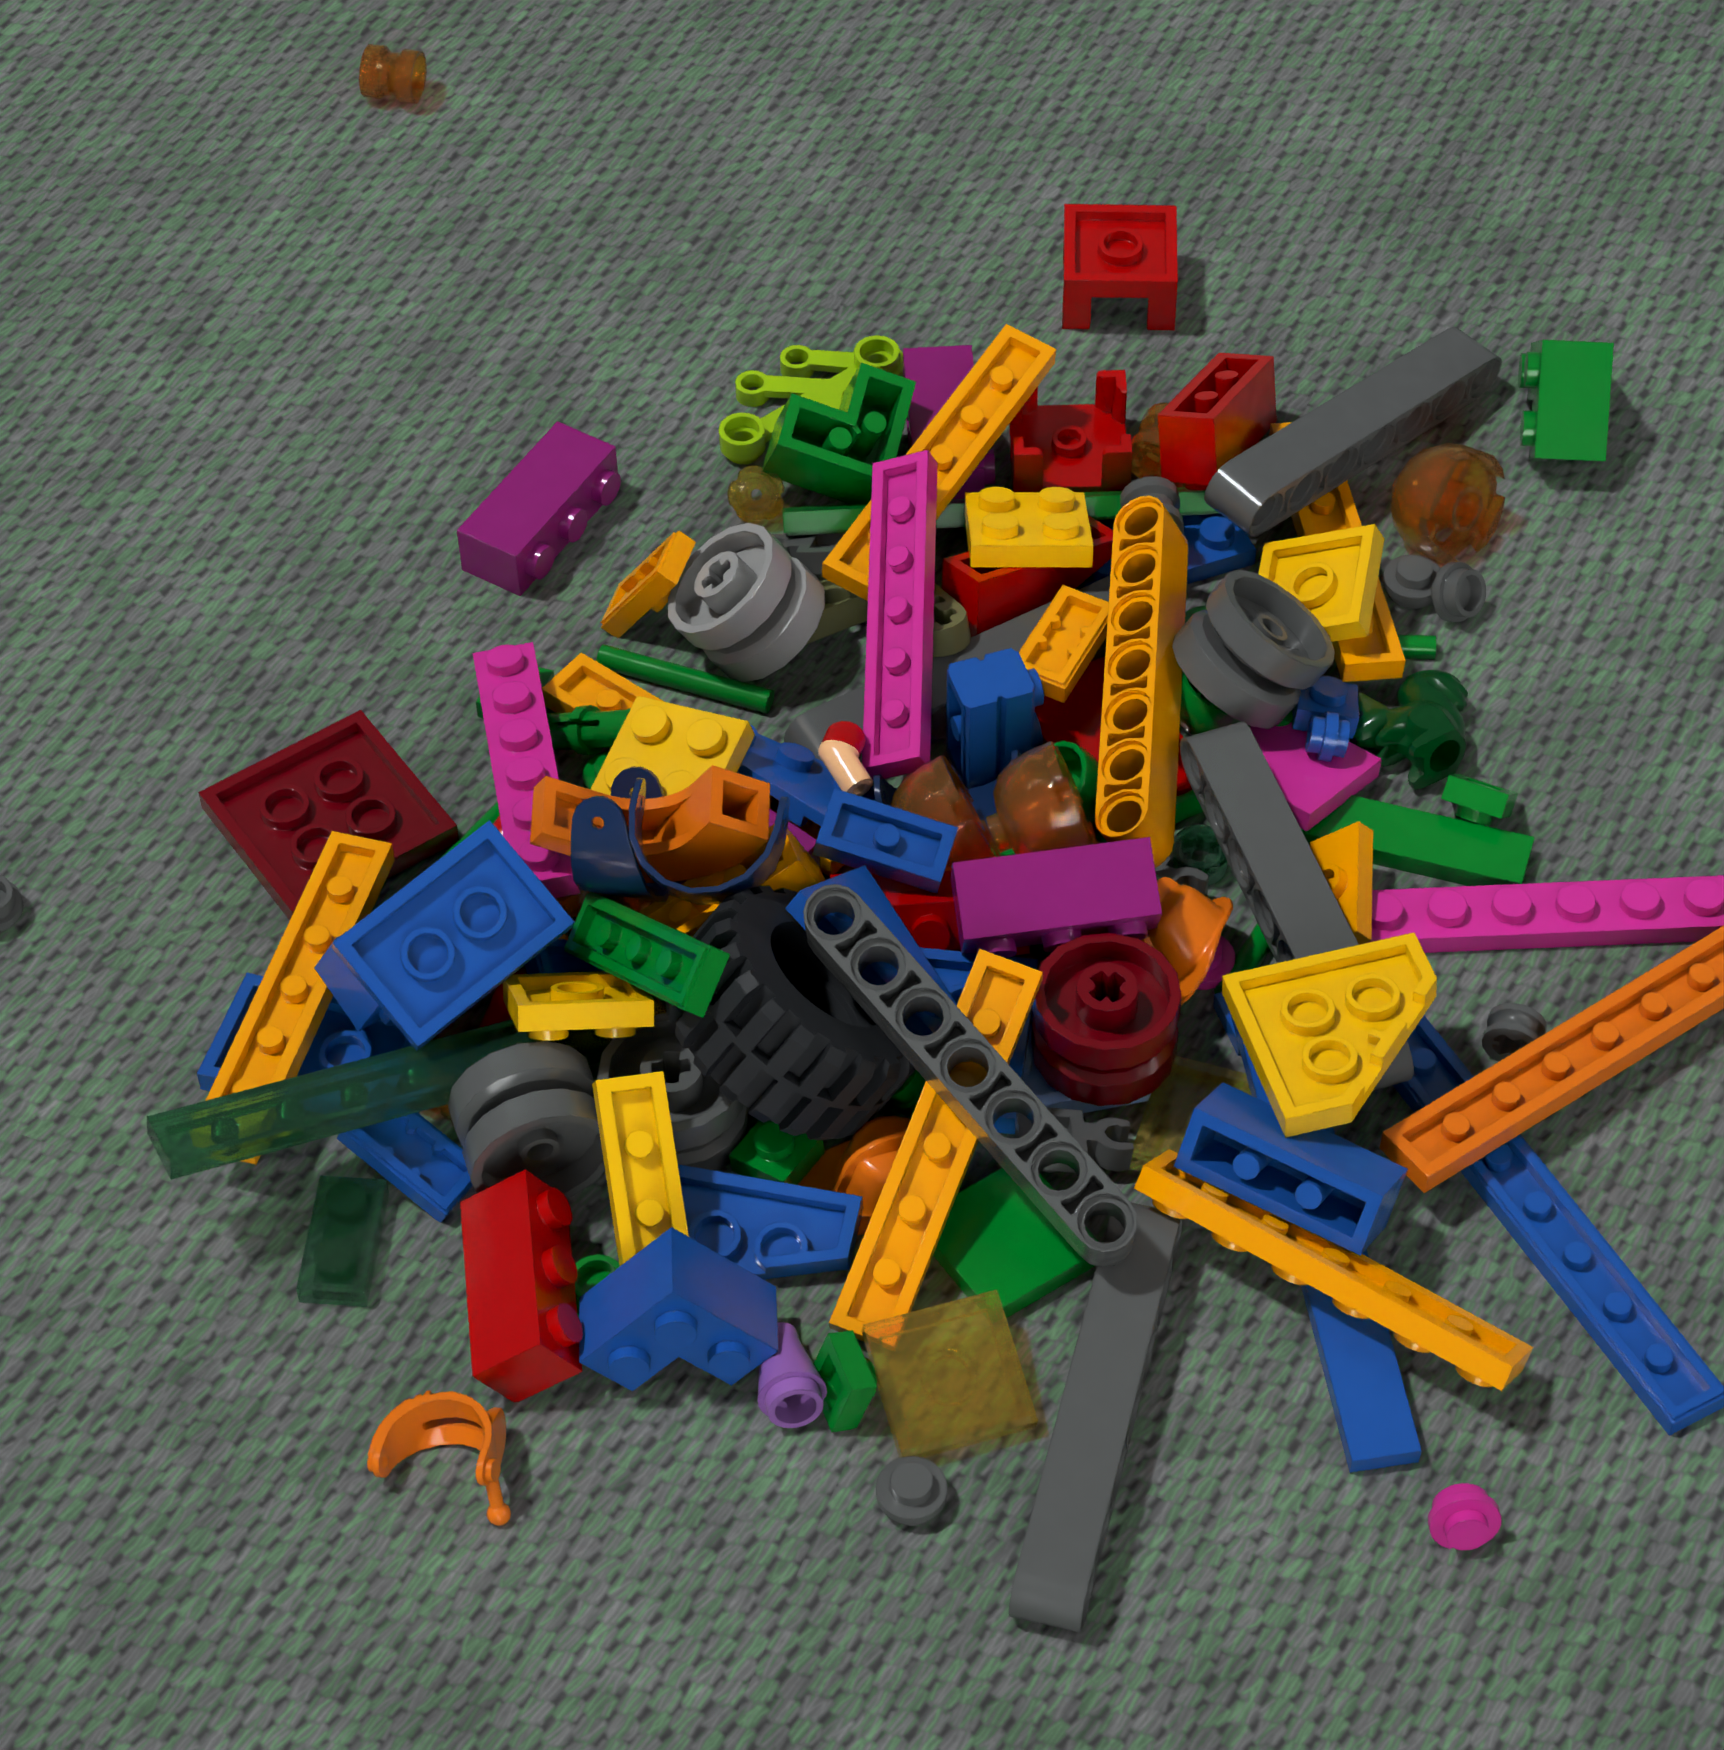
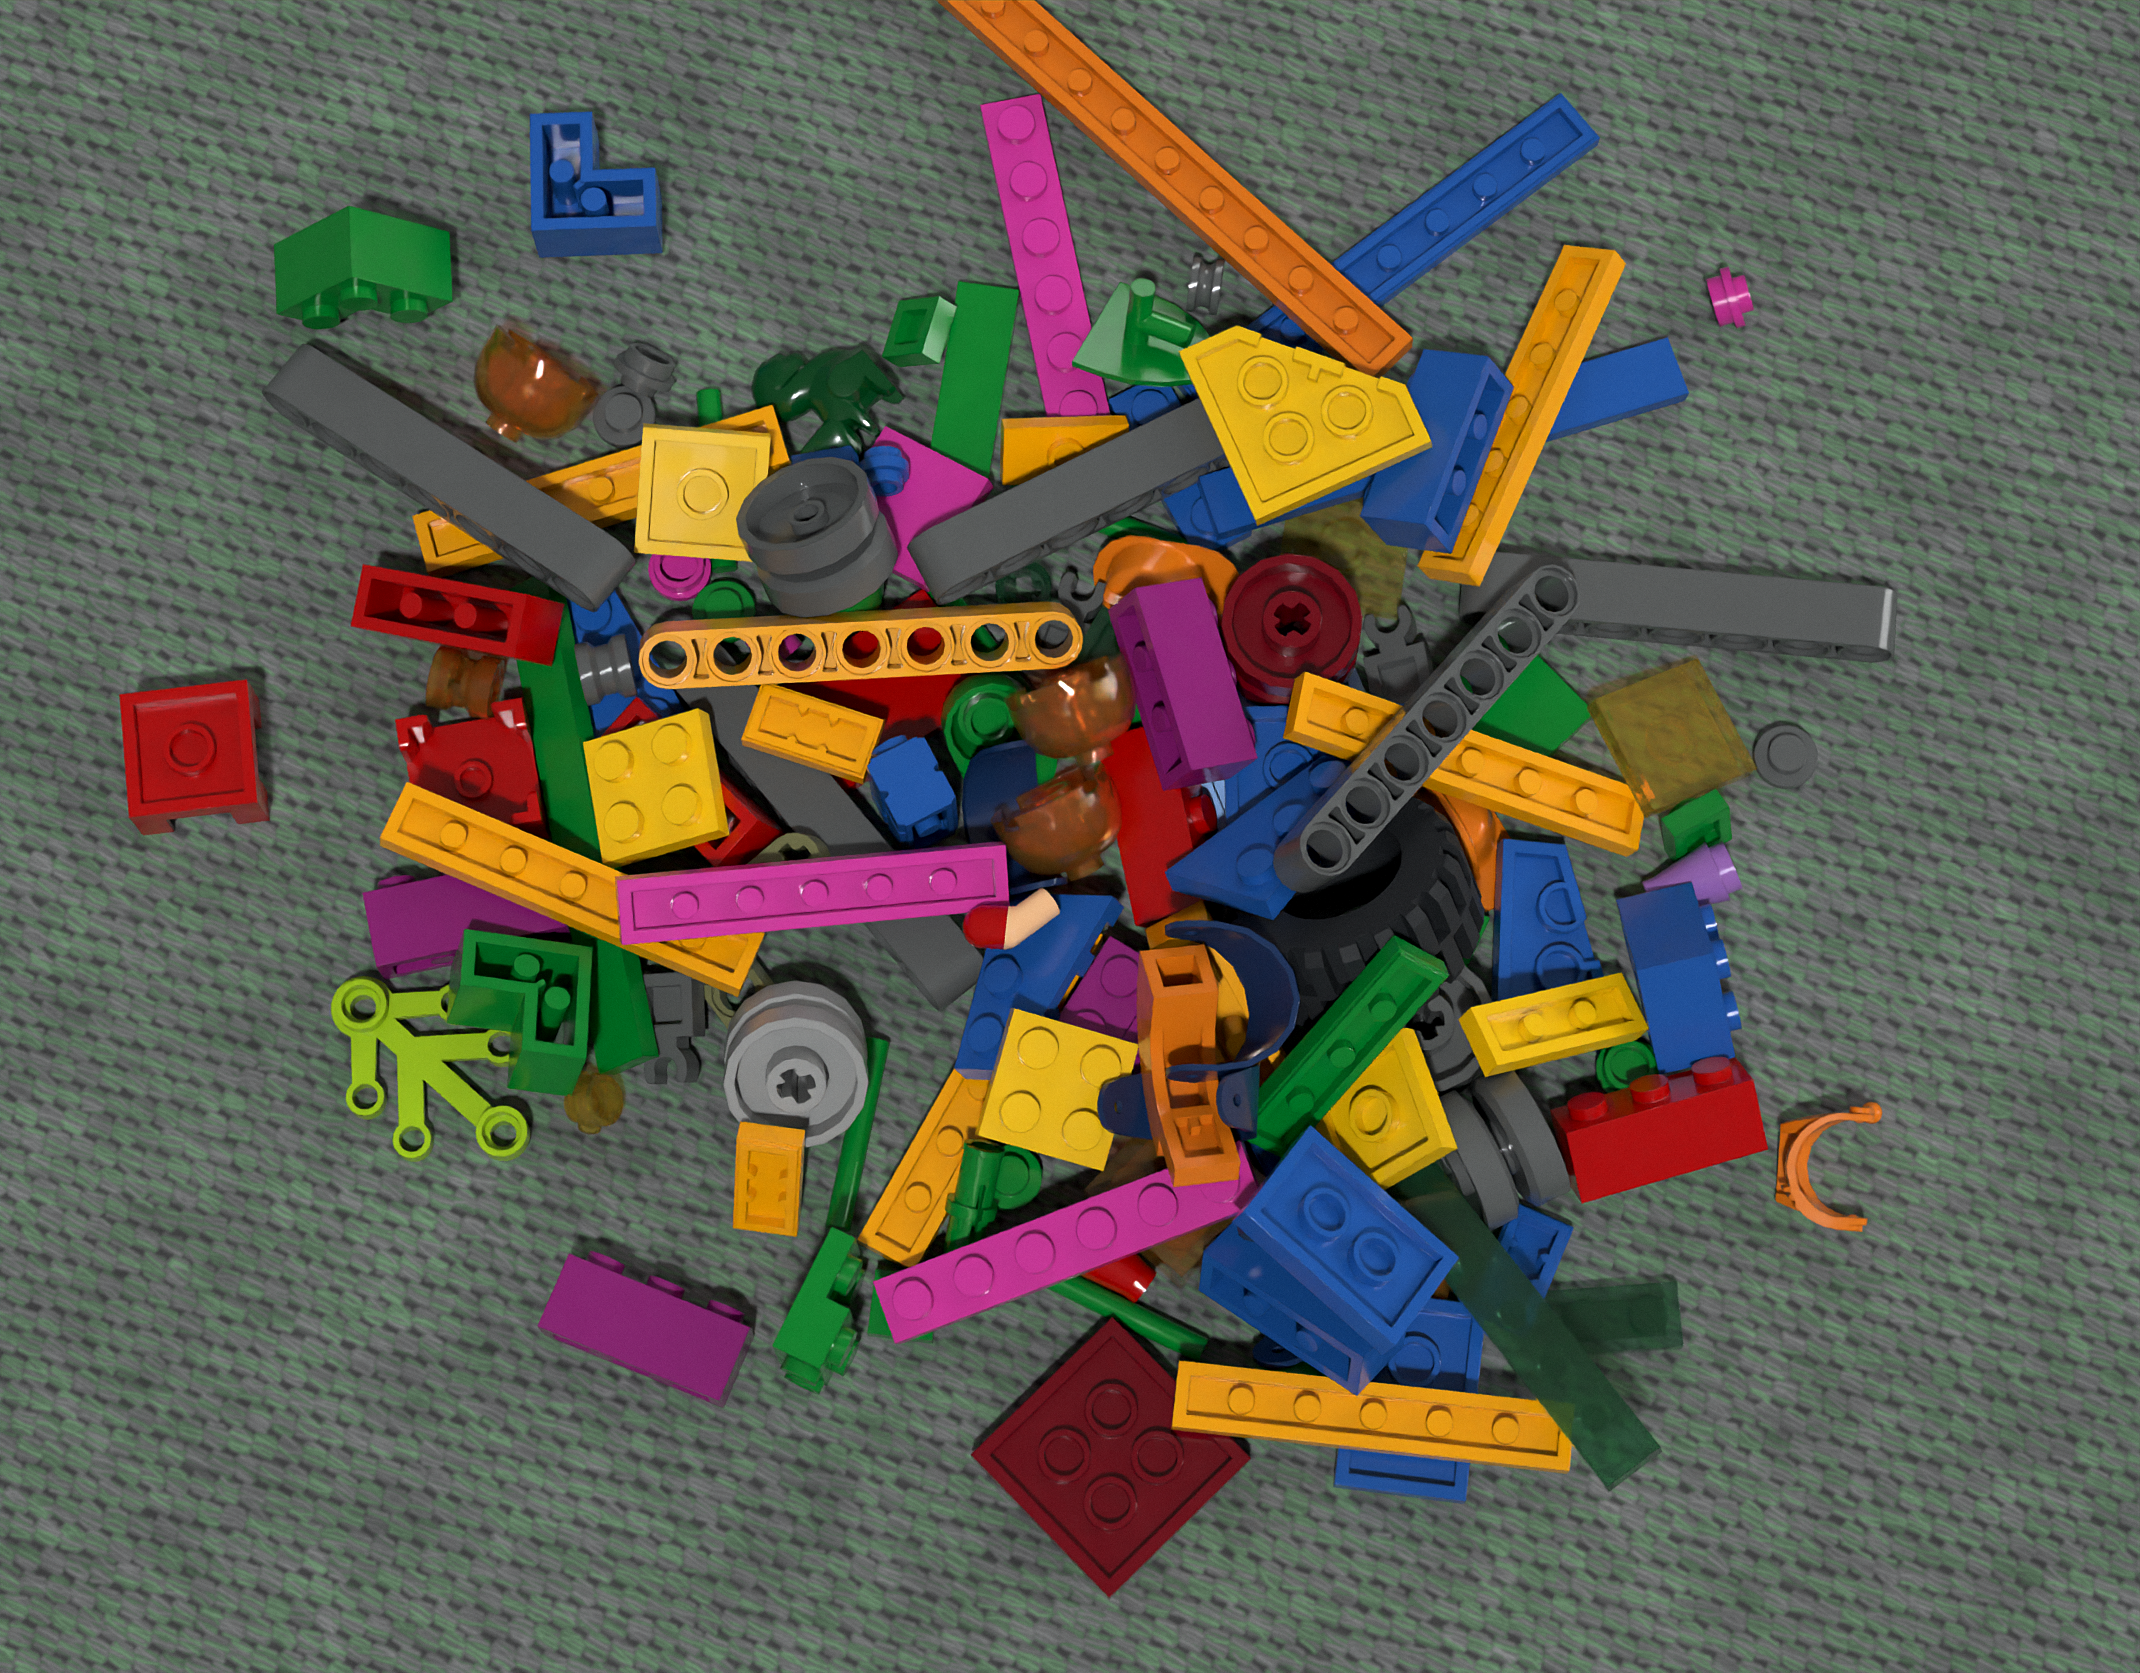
camera: 100 degrees left, 25 degrees up
blue plate [813,788,958,894] -> none
none -> blue brick [530,112,663,258]
none -> green plate [772,1227,866,1395]
none -> green shield [1072,278,1211,387]

